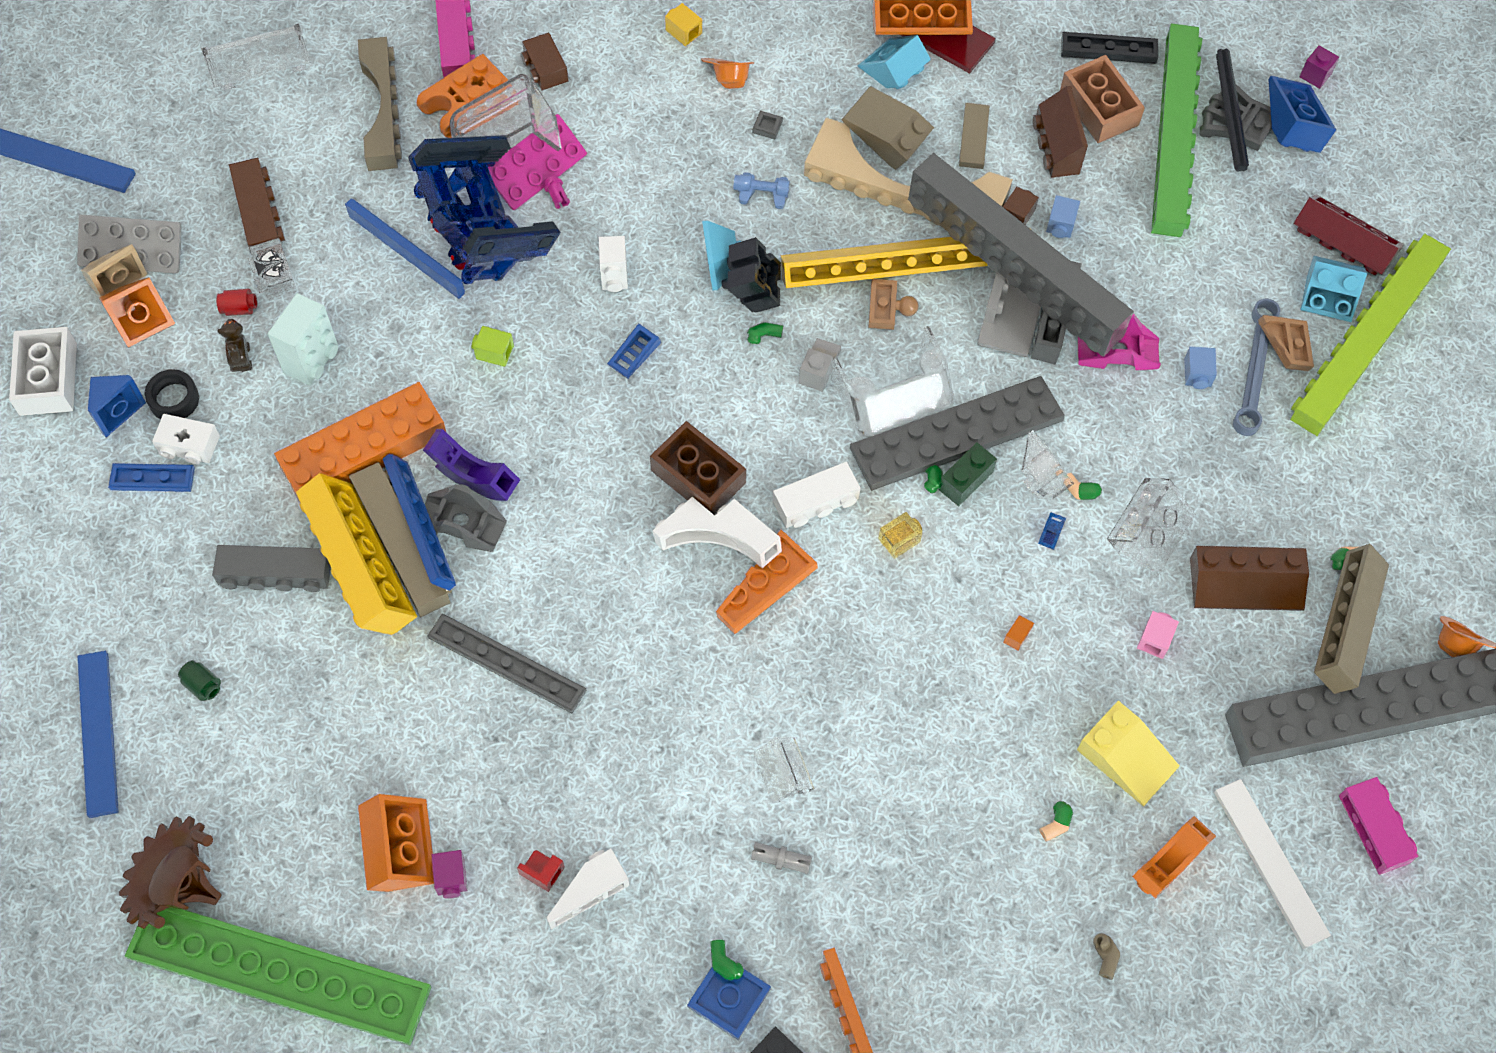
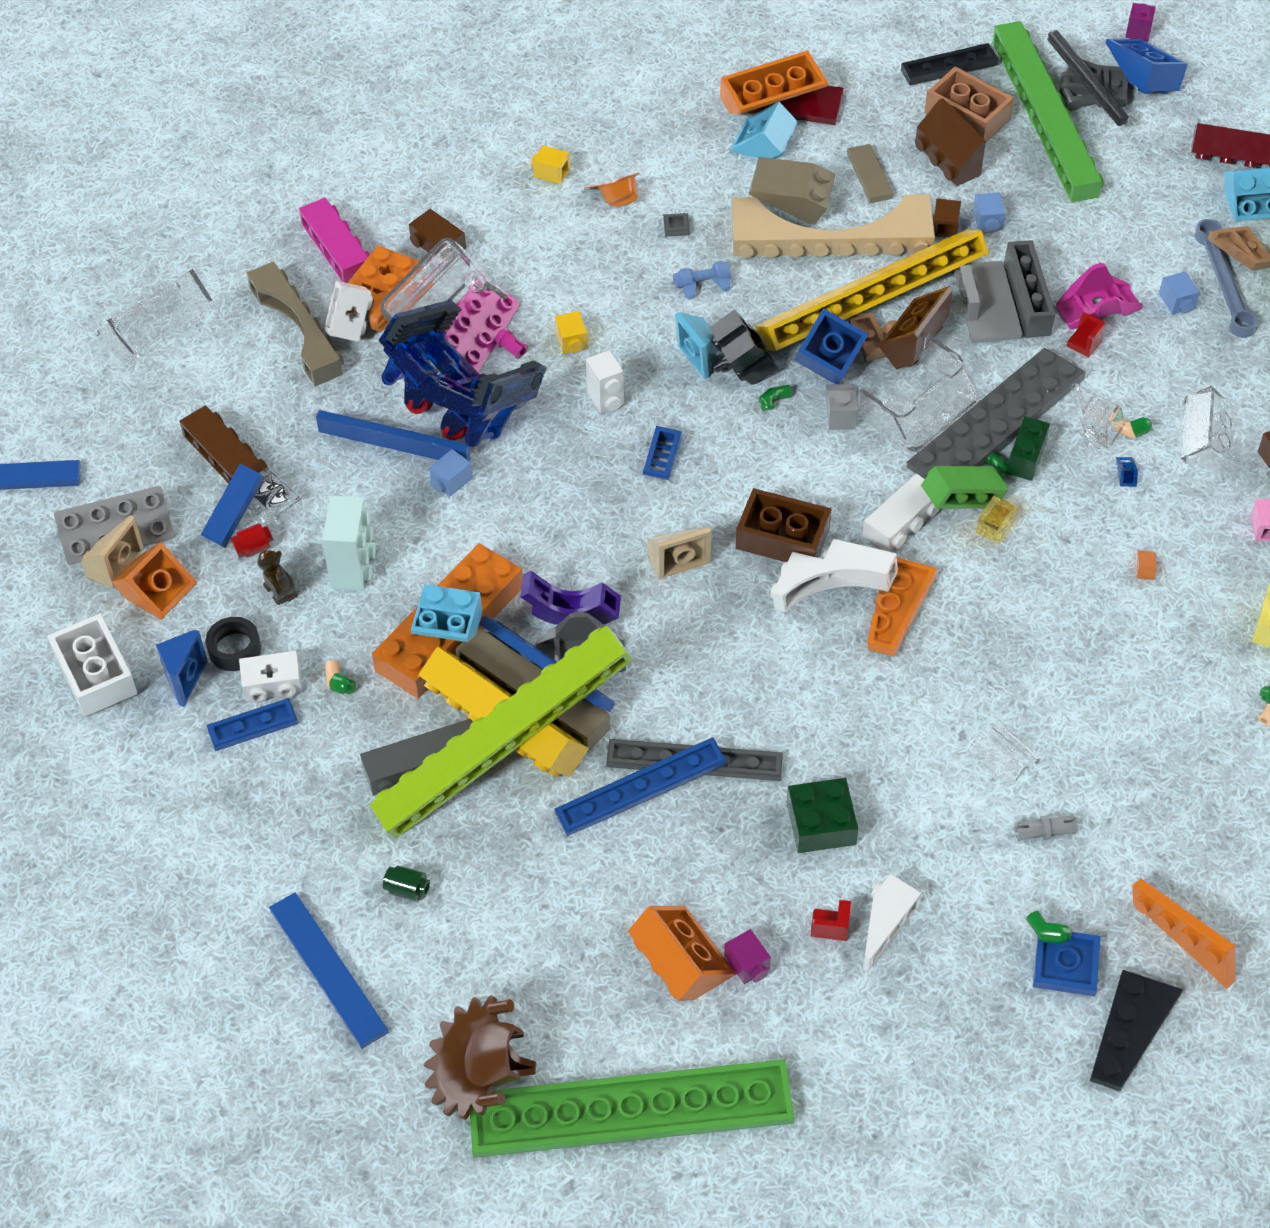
camera: 20 degrees left, 10 degrees down
lime brick [471,326,514,367] -> none
dark grey brick [908,153,1134,357] -> none
none -> blue tile [200,464,265,548]
none -> white brick [324,281,373,342]
none -> green arm [325,660,356,694]
none -> lime brick [369,625,633,838]
none -> medium azure slope [411,584,482,642]
none -> medium blue brick [429,449,473,497]
none -> yellow brick [554,311,588,354]
none -> blue tile [554,737,726,836]
none -> tan slope [647,528,711,579]
none -> dark green brick [786,778,858,853]
none -> blue brick [794,308,868,384]
none -> reddish brown slope [878,286,953,369]
none -> bright green brick [921,466,1009,509]
none -> red panel [1066,312,1106,358]

